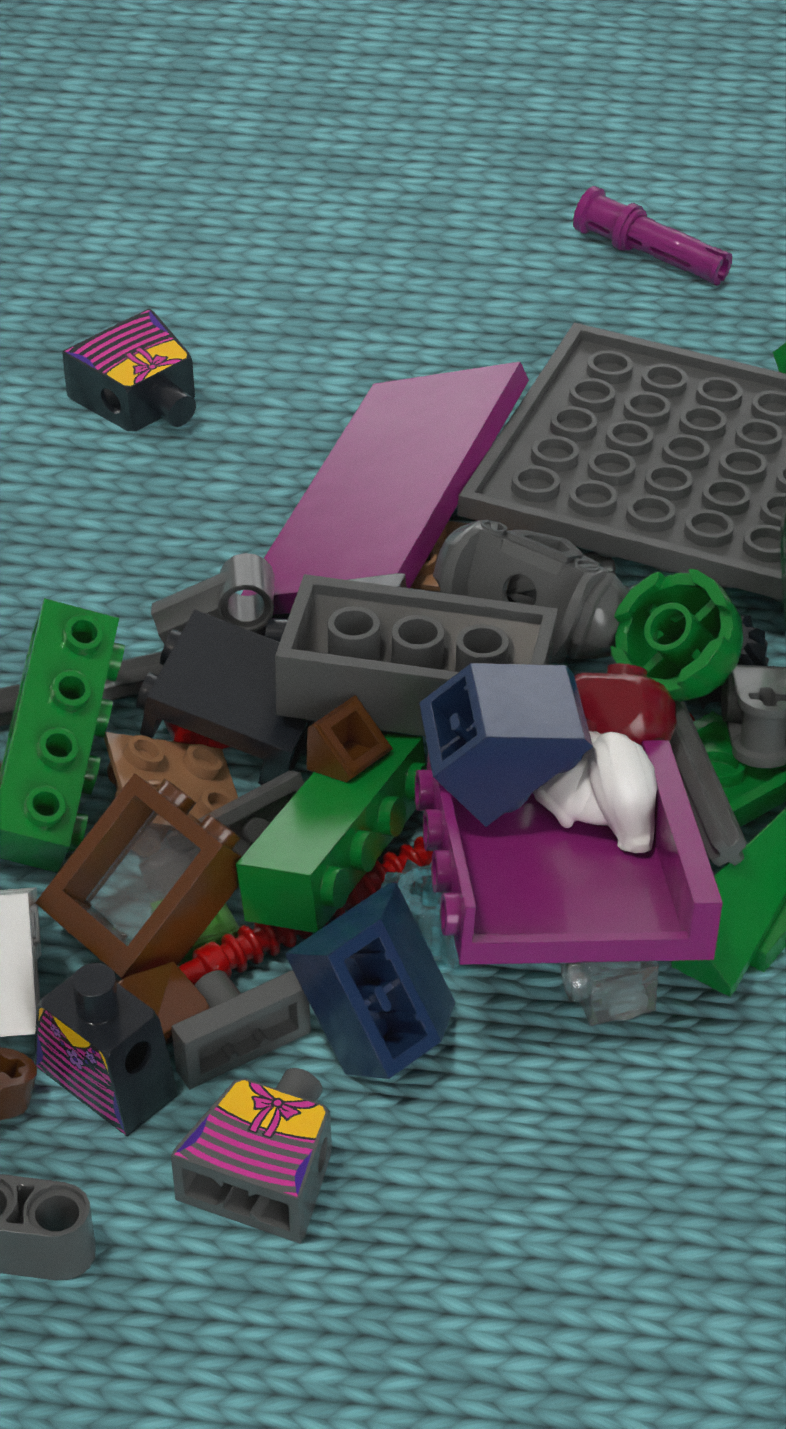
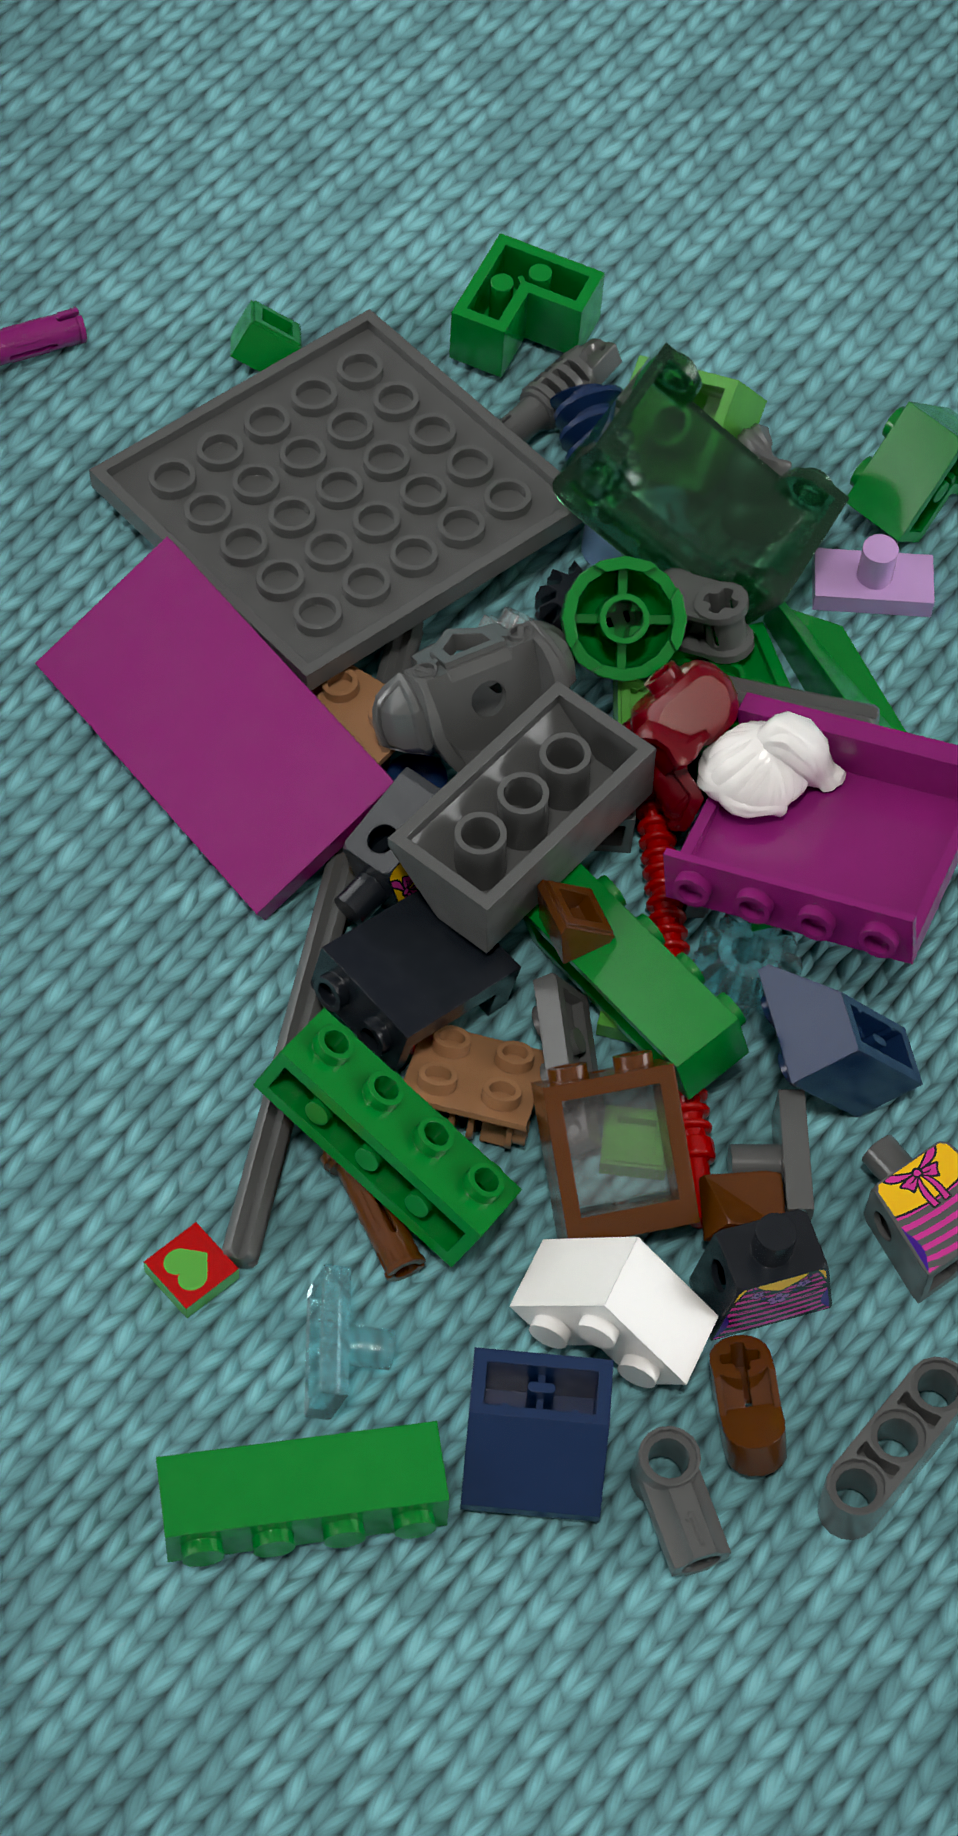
camera: 65 degrees left, 15 degrees up
dark grey piece [151,553,275,645] -> none
dark blue slope [419,663,593,827] -> none

